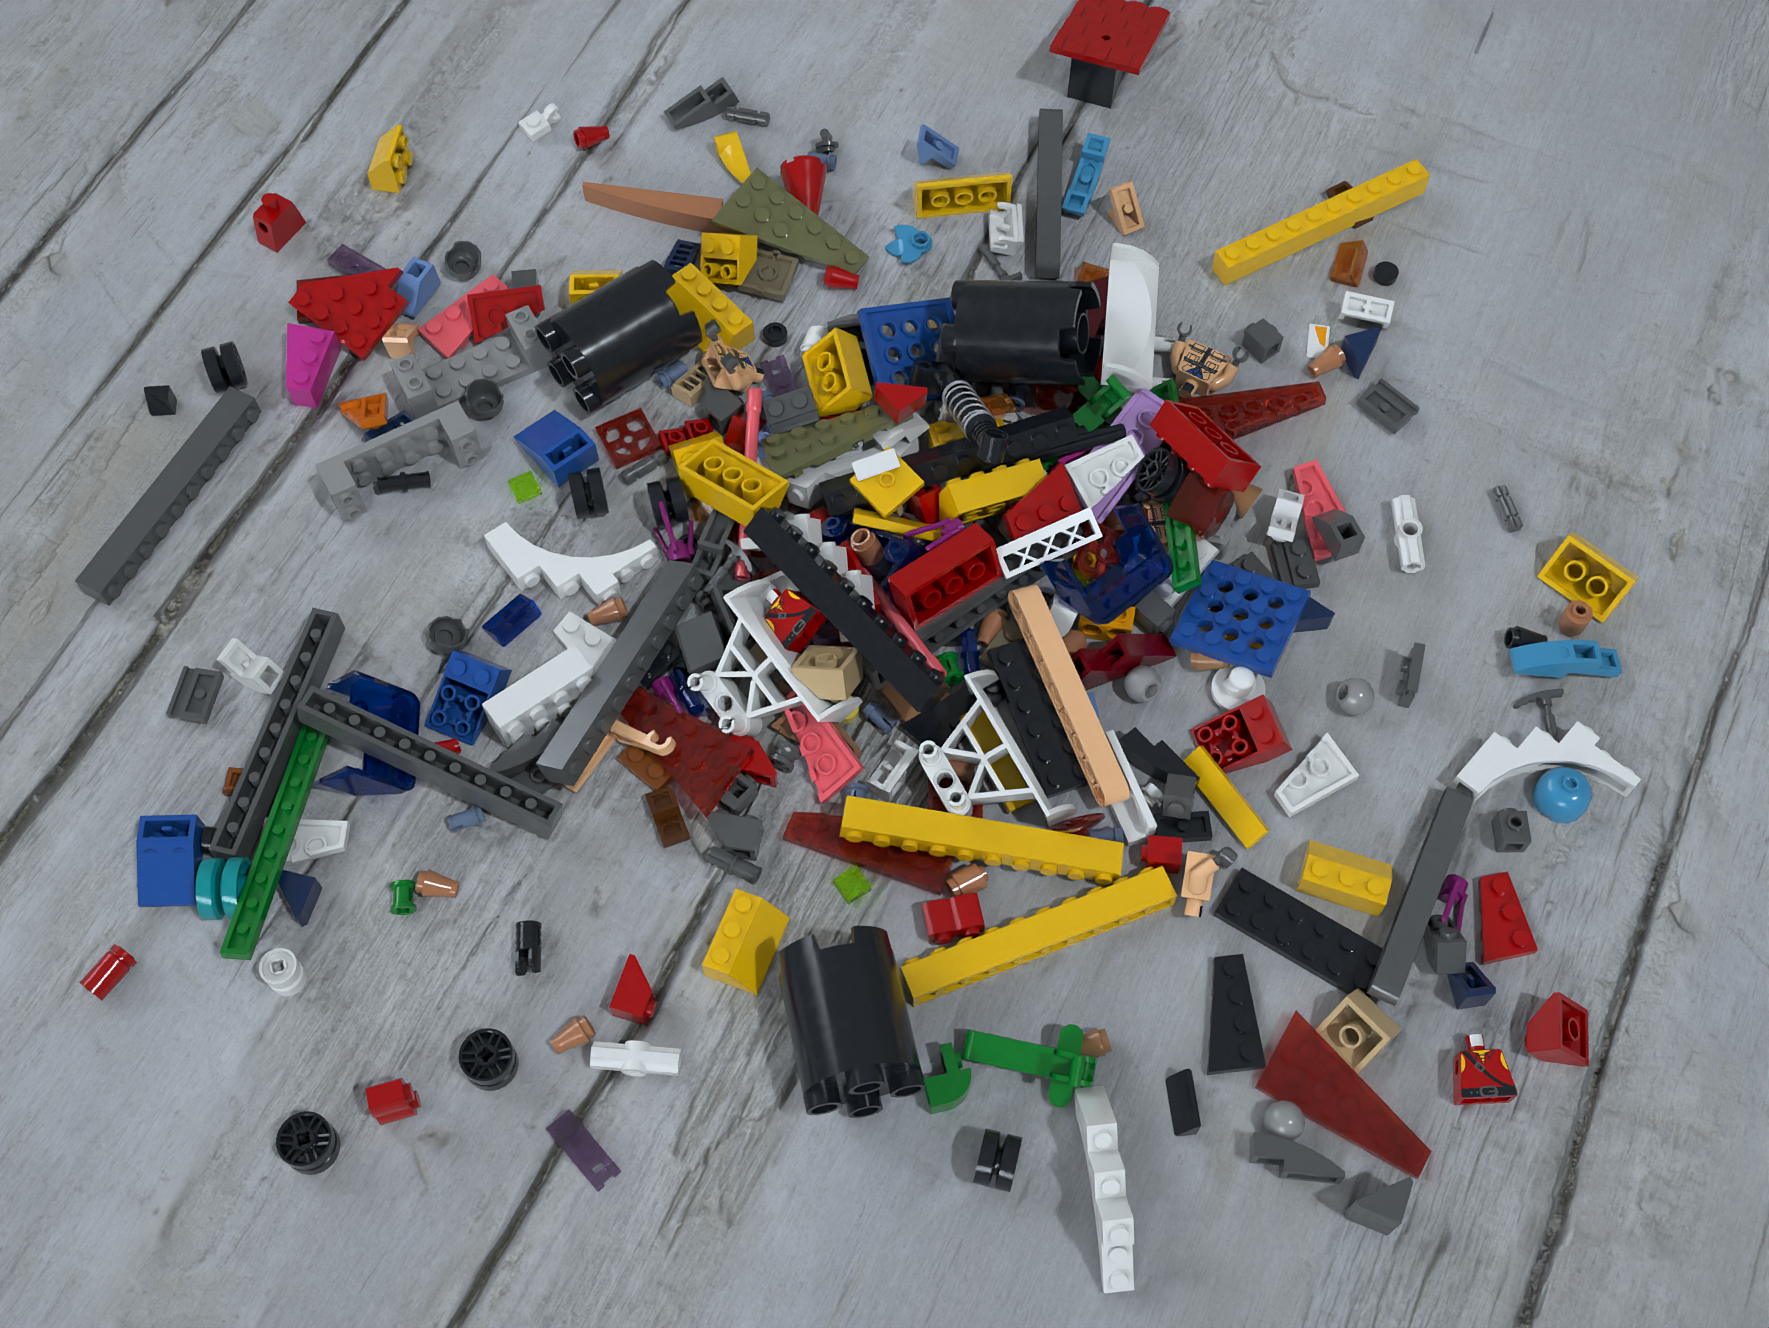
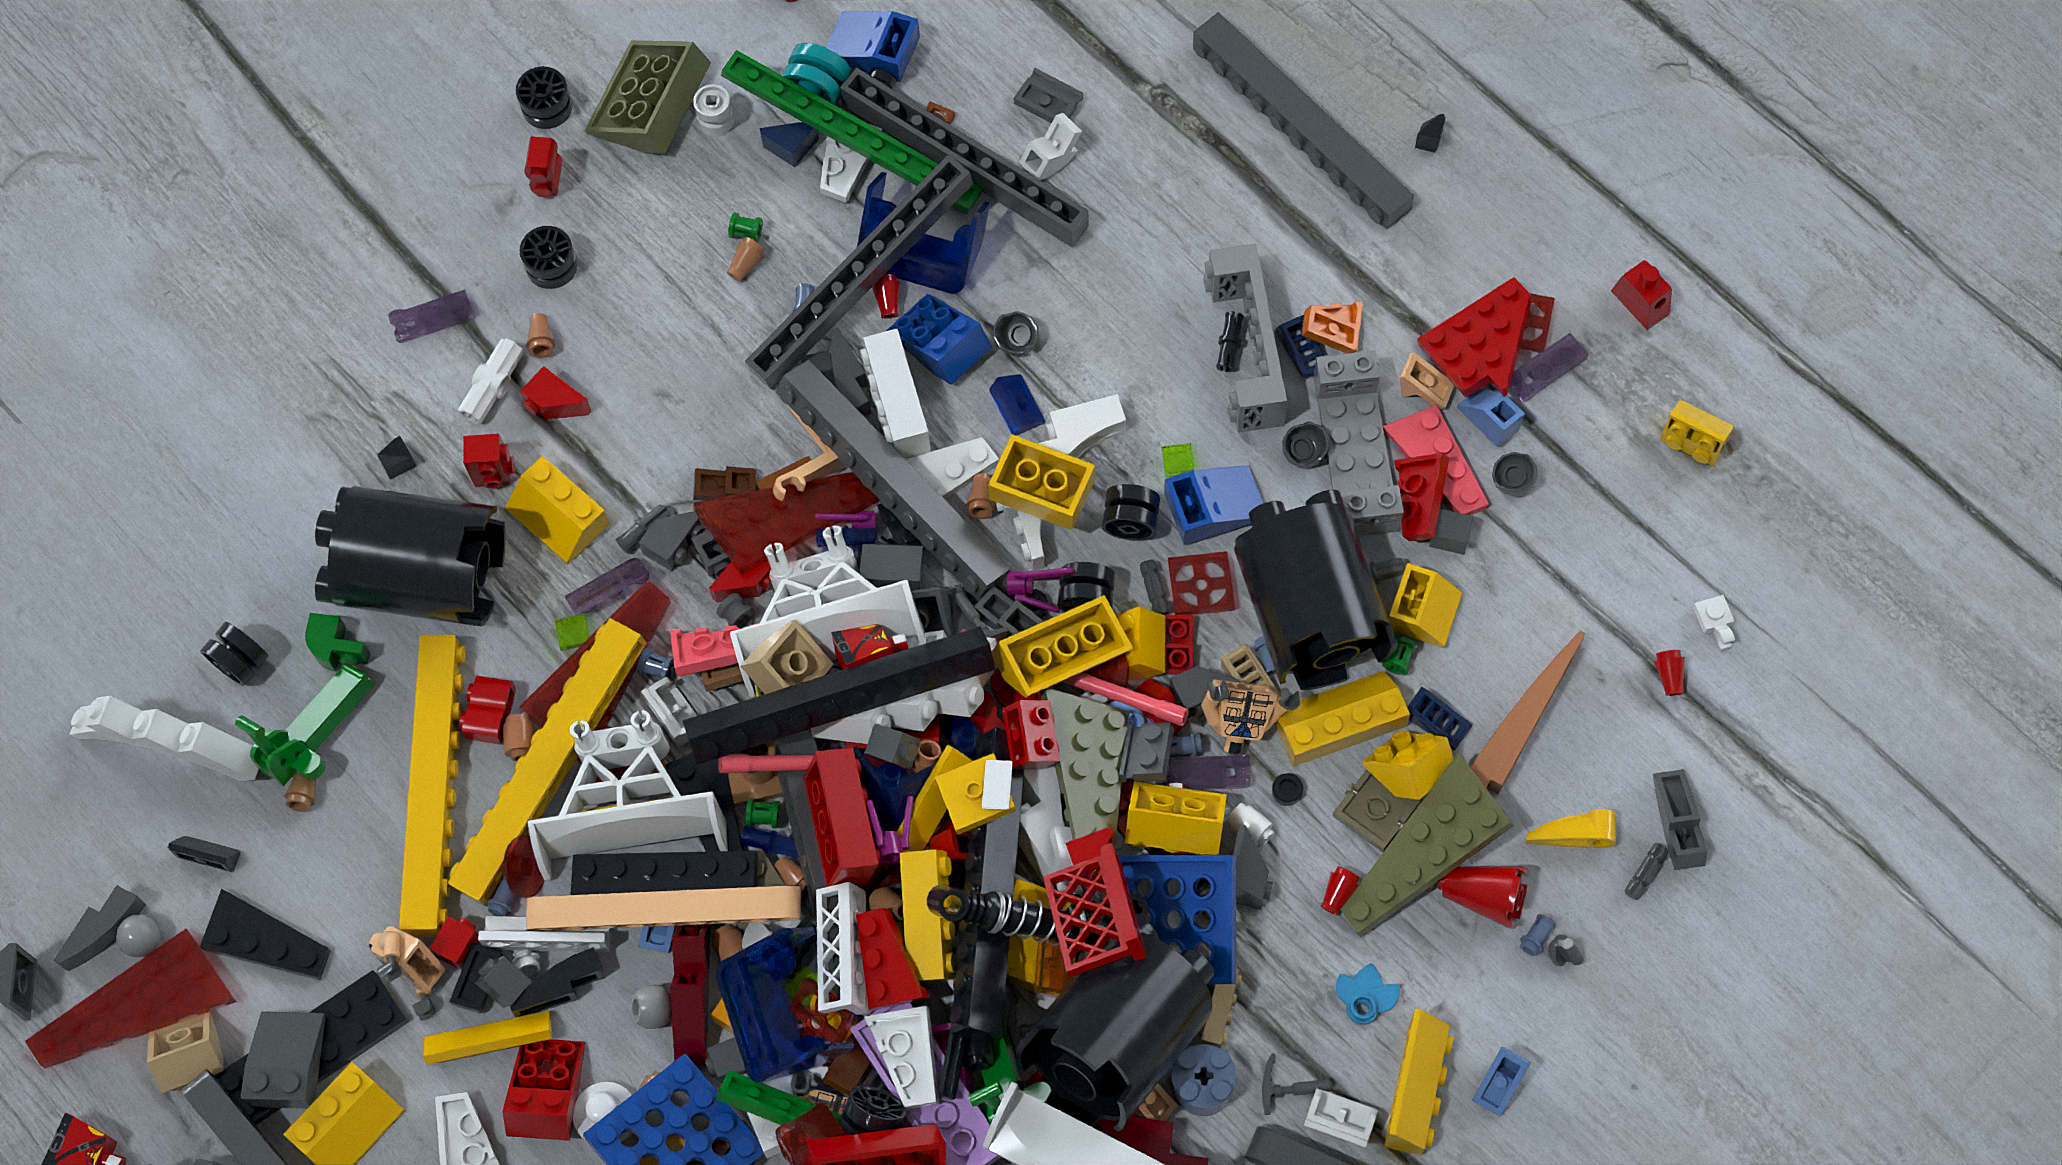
camera: 115 degrees right, 5 degrees up
black wheel [201,341,248,393] -> none
dark pink wedge [286,323,341,409] -> none
black hinge [515,920,542,976] -> none
none -> dark grey slope [241,1011,326,1109]
none -> black slope [377,436,416,480]
none -> red brick [463,433,515,489]
none -> clear purple plate [565,558,649,616]
none -> olive slope [585,40,711,154]
none -> dark grey brick [864,724,921,769]
none -> medium nougat cone [868,887,904,920]
none -> yellow brick [988,434,1095,531]
none -> red brick [1002,700,1060,769]
none -> red fence [1043,843,1147,978]

